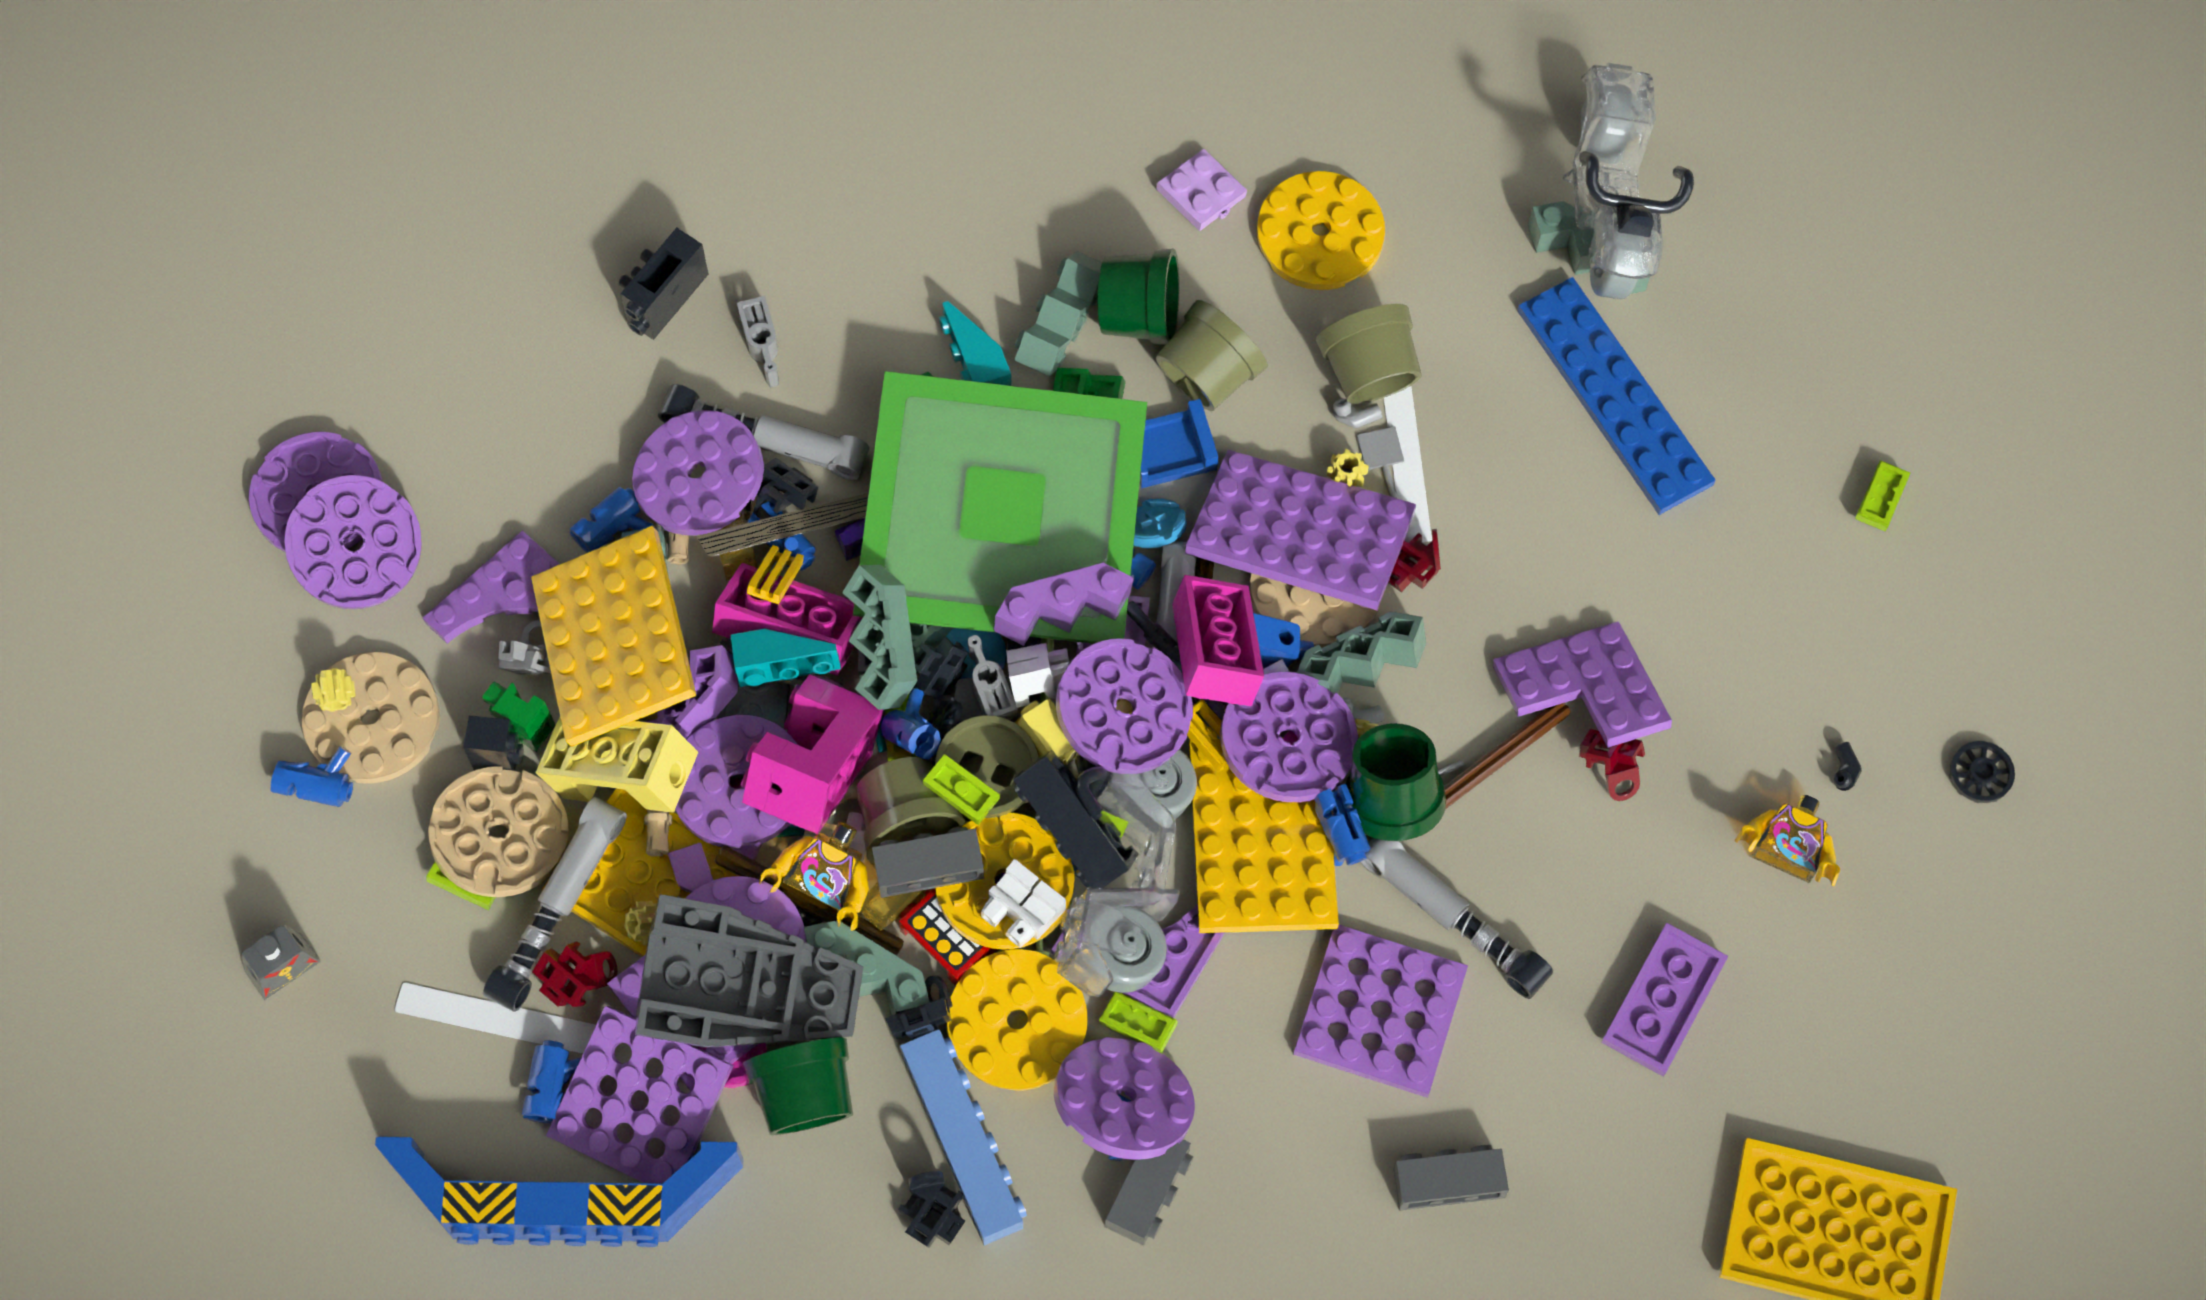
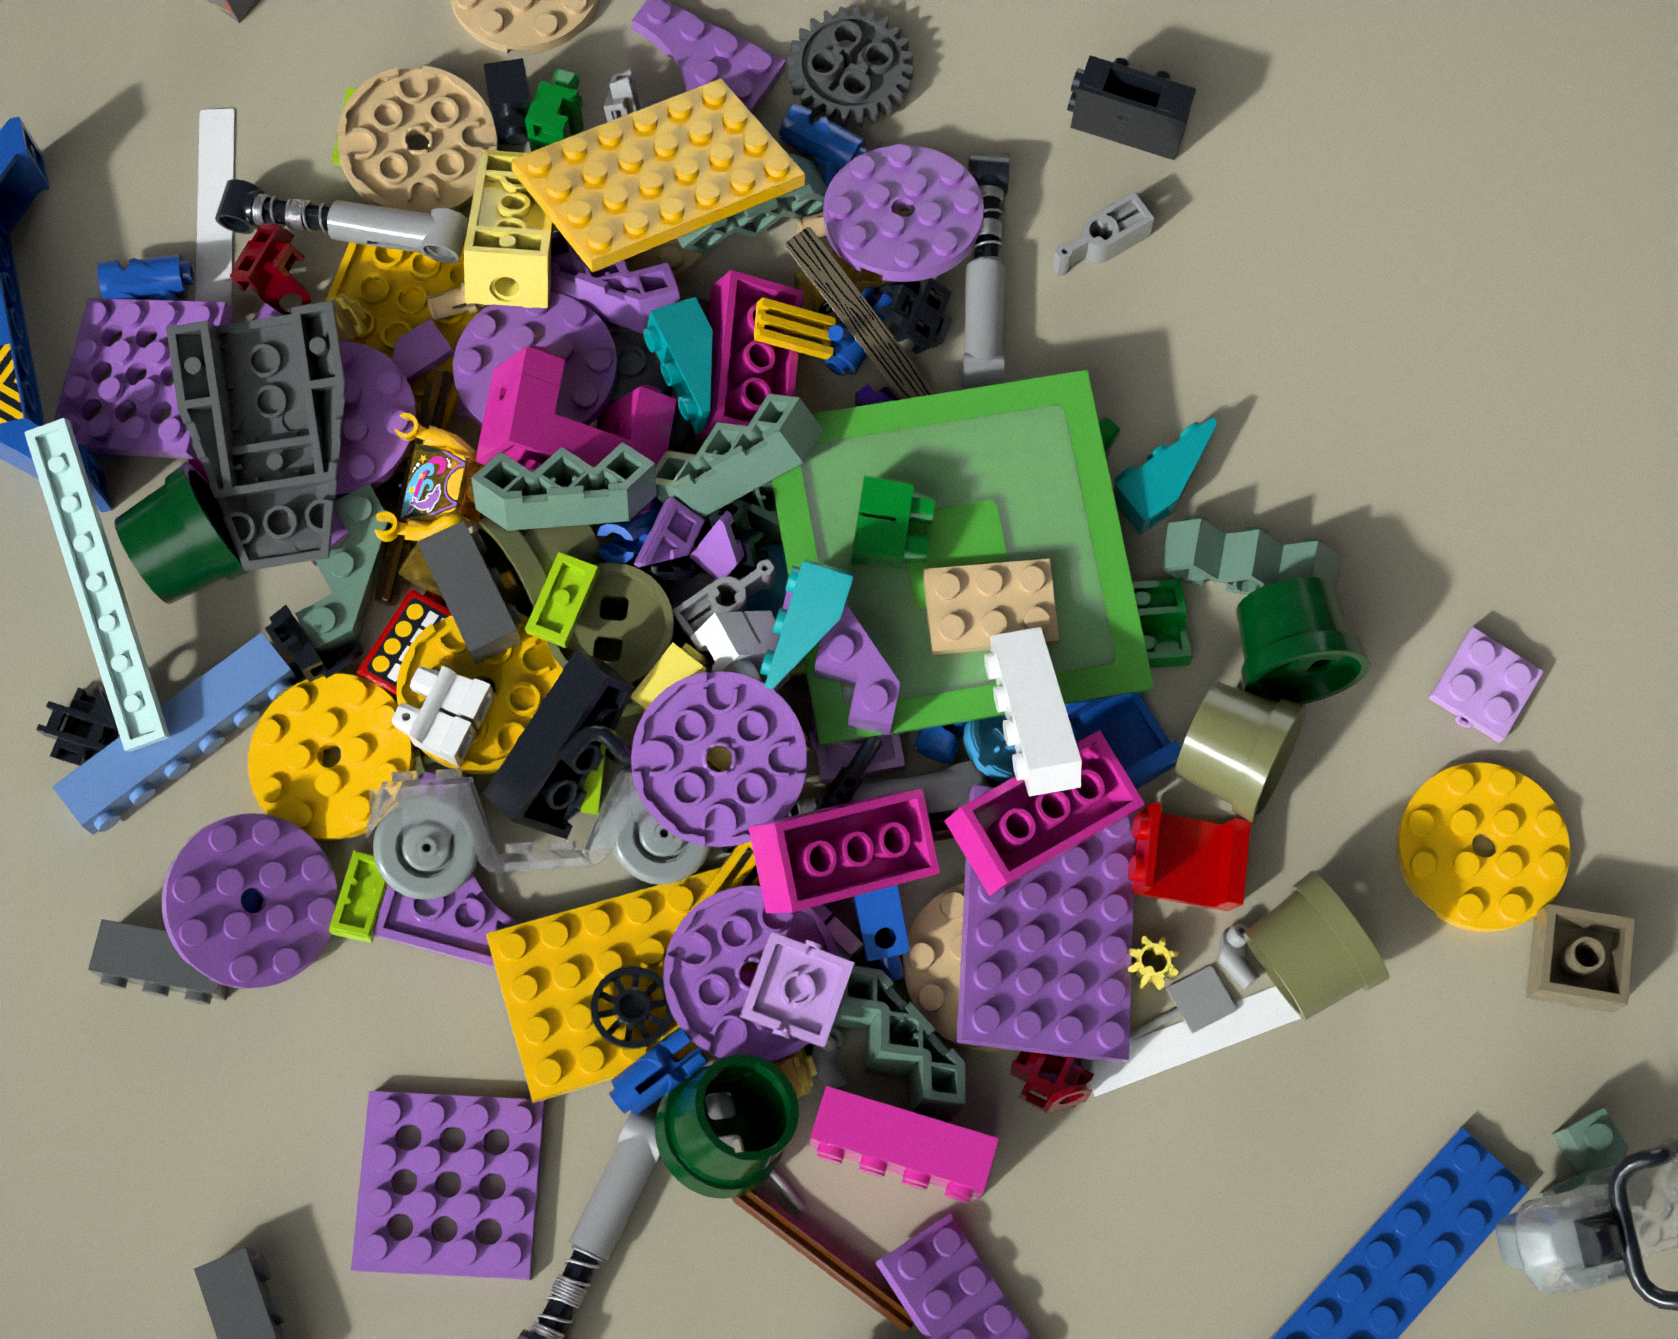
camera: 75 degrees right, 5 degrees up
none -> light aqua plate [24,418,170,752]
none -> sand green brick [471,442,657,531]
none -> black wheel [591,966,673,1050]
none -> medium lavender tile [634,497,705,568]
none -> medium lavender tile [689,511,745,580]
none -> lavender plate [740,932,855,1048]
none -> teal slope [760,559,855,690]
none -> dark grey gear [788,6,914,128]
none -> dark pink brick [810,1086,999,1203]
none -> green hips [851,475,936,569]
none -> tan plate [922,558,1060,655]
none -> dark pink brick [945,730,1145,896]
none -> white brick [984,627,1082,797]
none -> red panel [1128,803,1251,911]
none -> dark tan brick [1526,904,1635,1013]

